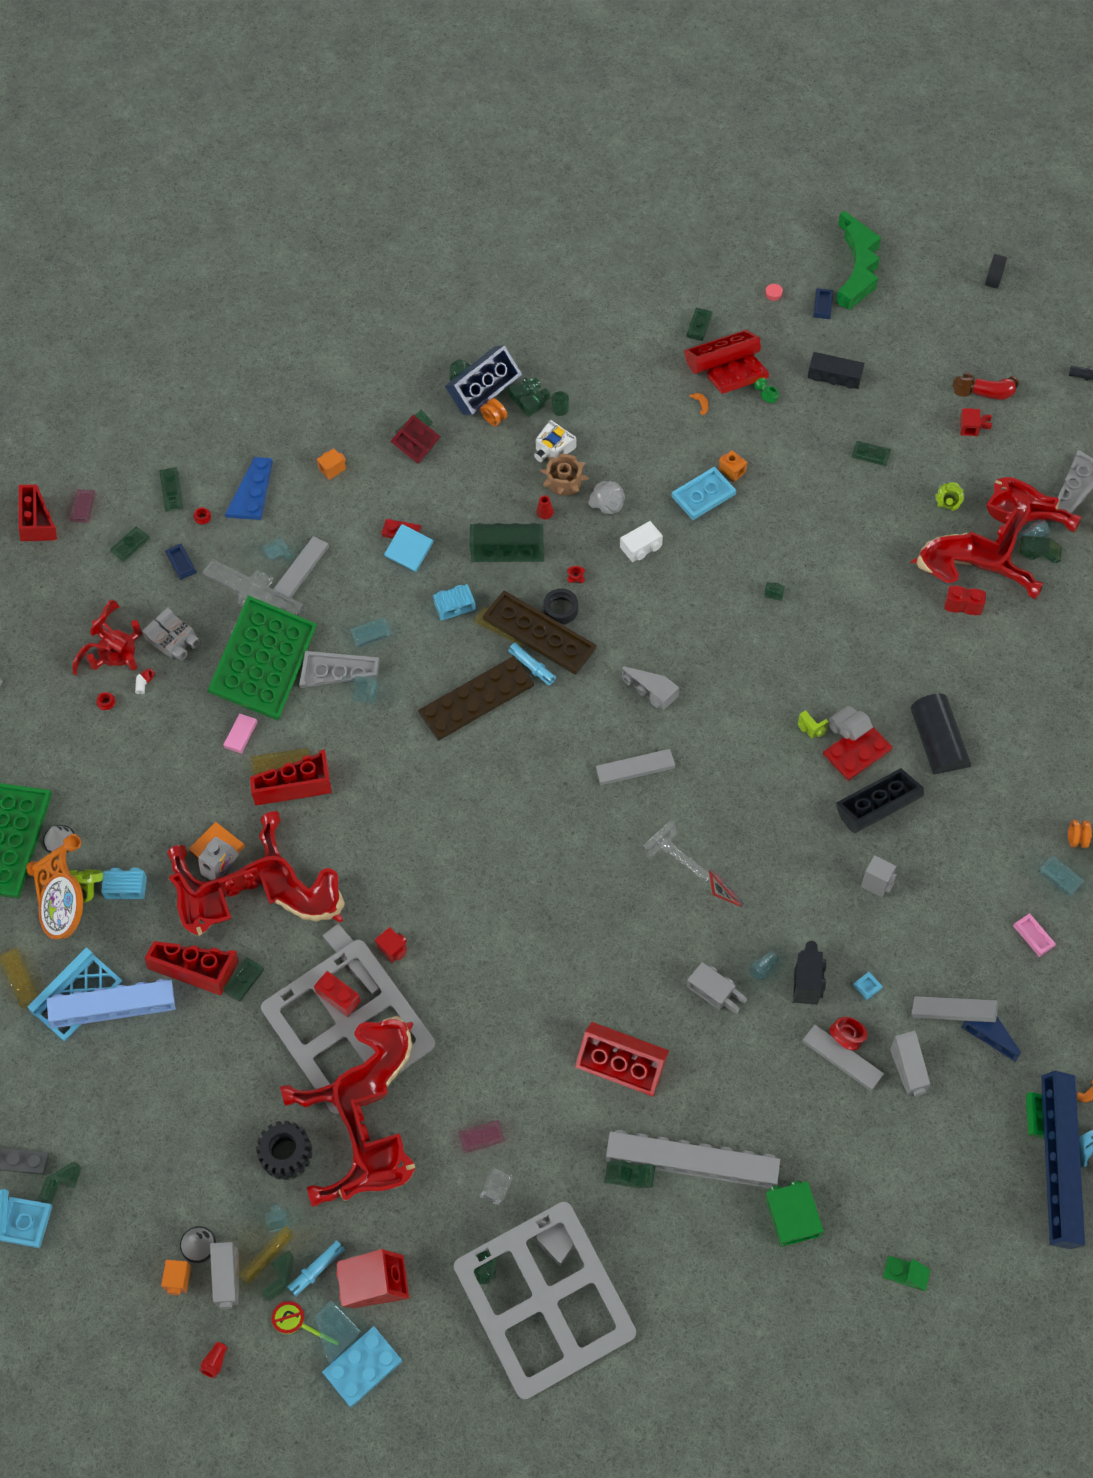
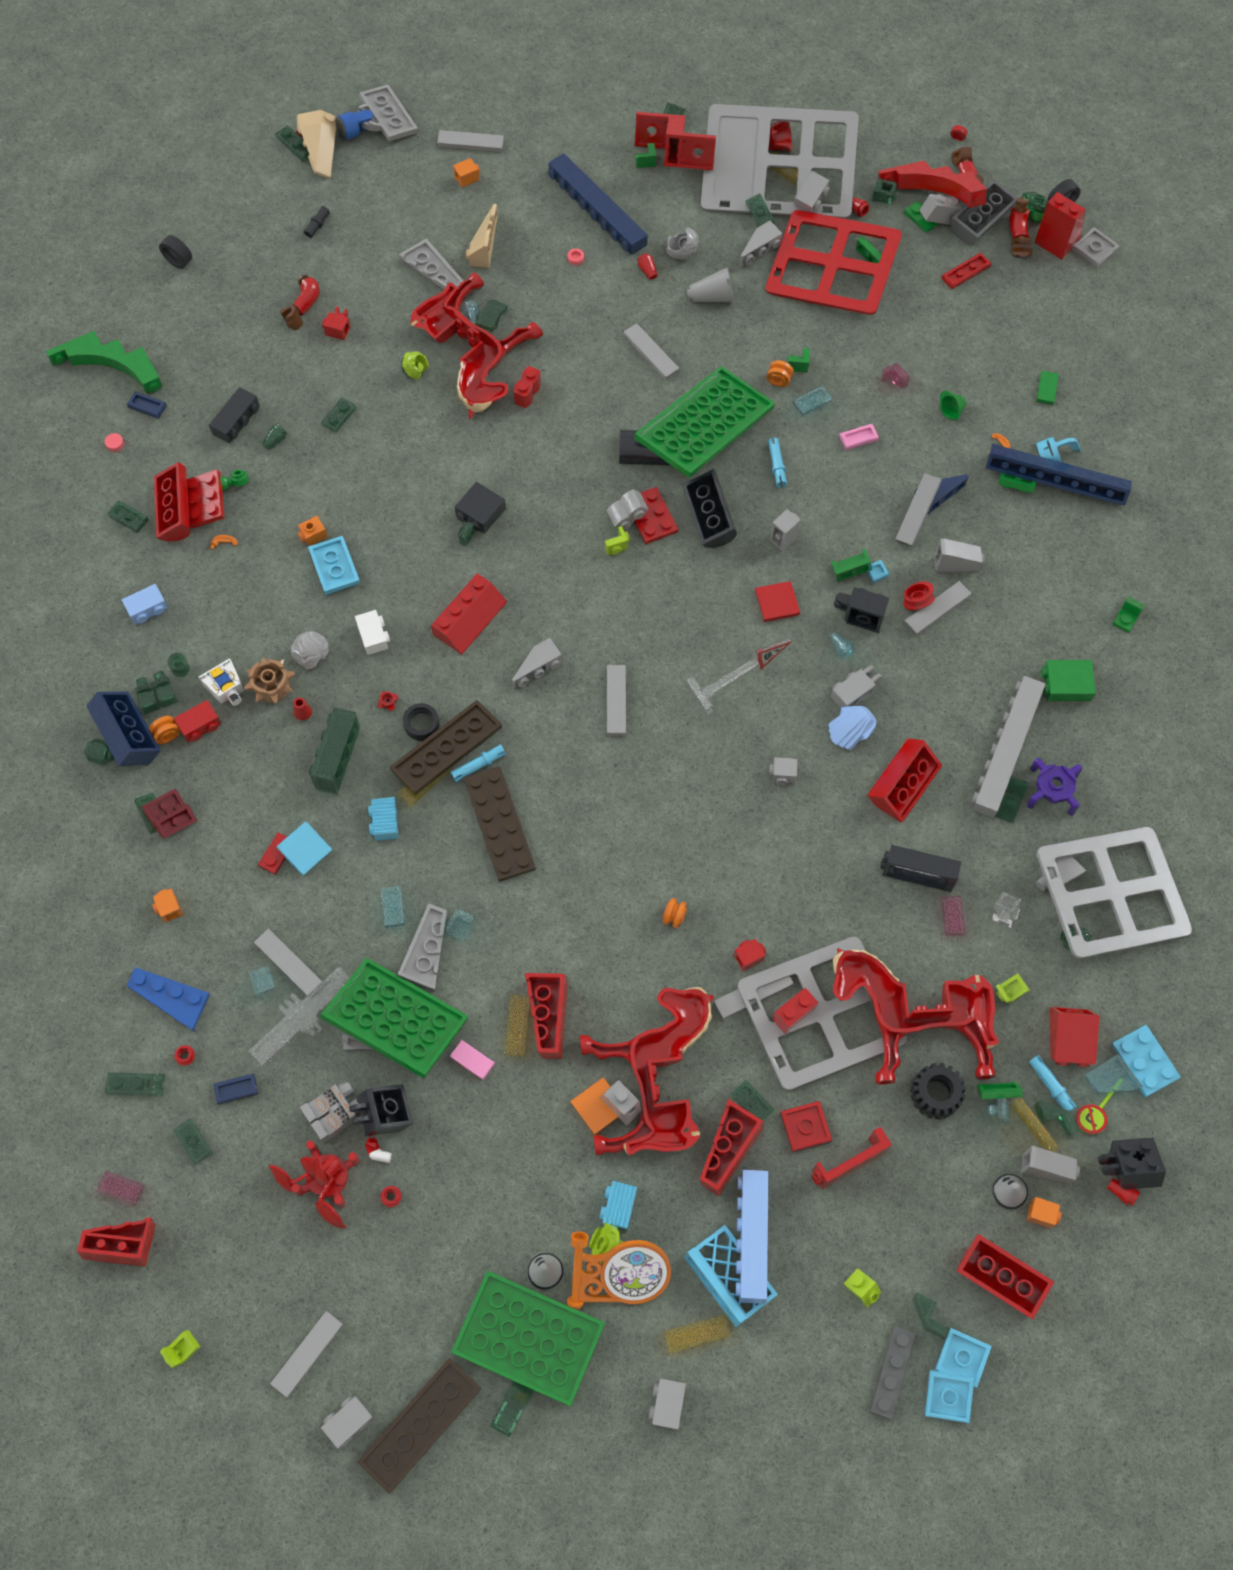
camera: 80 degrees left, 5 degrees up
none -> light blue brick [122,584,168,625]
none -> red brick [174,700,222,743]
none -> clear green cone [262,424,287,450]
none -> black hinge [349,1084,413,1136]
none -> red slope [431,573,507,655]
none -> black brick [455,482,506,534]
none -> light grey tile [623,323,679,380]
none -> green plate [634,366,775,478]
none -> orange wheel [663,898,687,929]
none -> red tile [755,581,800,622]
none -> medium azure pin [768,438,788,488]
none -> light grey brick [769,757,797,785]
none -> red tile [780,1101,832,1152]
none -> red panel [811,1127,892,1189]
none -> light blue hair [828,706,876,750]
none -> green hinge [831,549,872,582]
none -> lime bracket [844,1268,881,1308]
none -> black piece [880,845,962,892]
none -> red brick [956,1234,1054,1319]
none -> green tile [977,1082,1023,1099]
none -> lime bracket [996,973,1030,1003]
none -> dark purple plate [1027,758,1082,815]
none -> black hinge [1098,1137,1166,1190]

